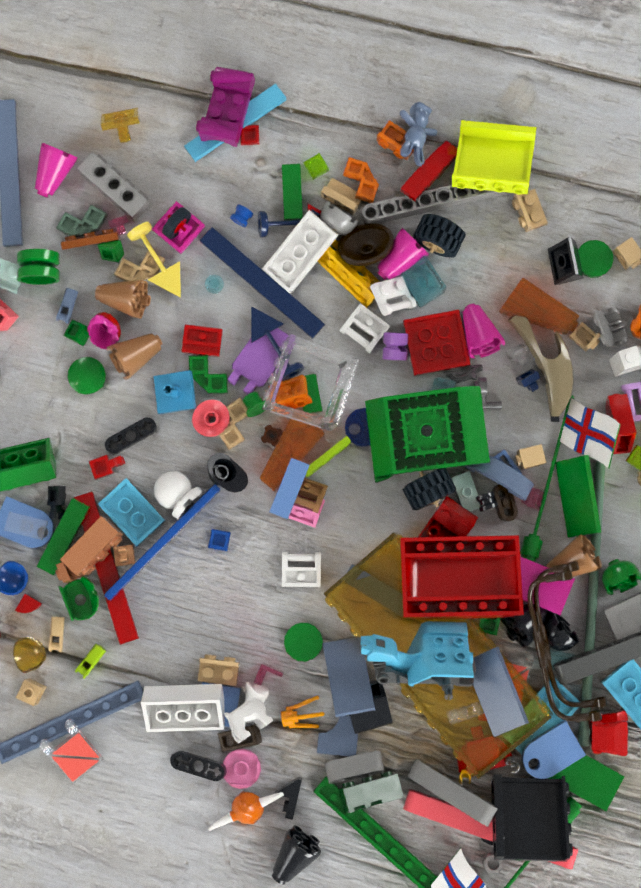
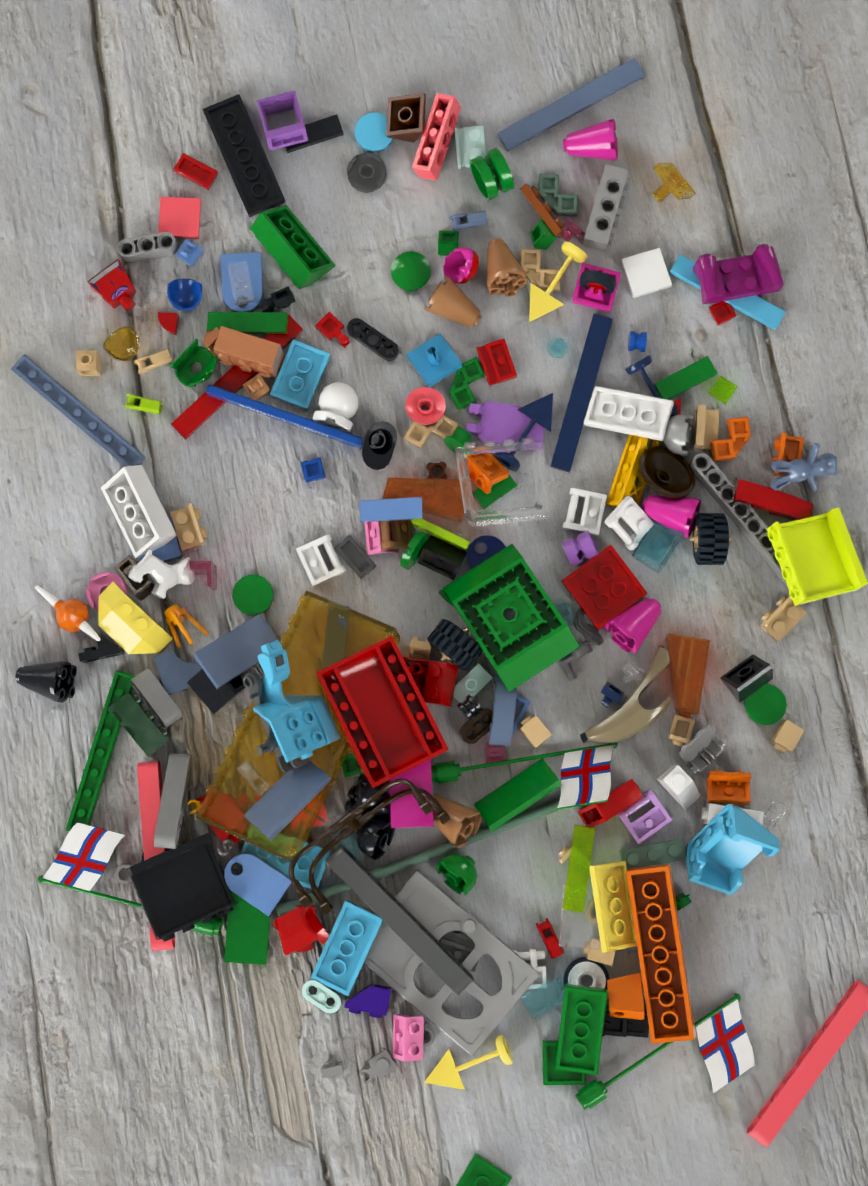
camera: 65 degrees right, 0 degrees up
flag [39,719,104,784] -> none
black beam [170,751,227,781] -> none
none -> light yellow wedge [98,581,173,654]
none -> dark grey tile [335,535,376,579]
none -> green tile [400,531,428,570]
none -> tan tile [409,635,431,660]
none -> black panel [417,535,467,580]
none -> white tile [621,248,672,298]

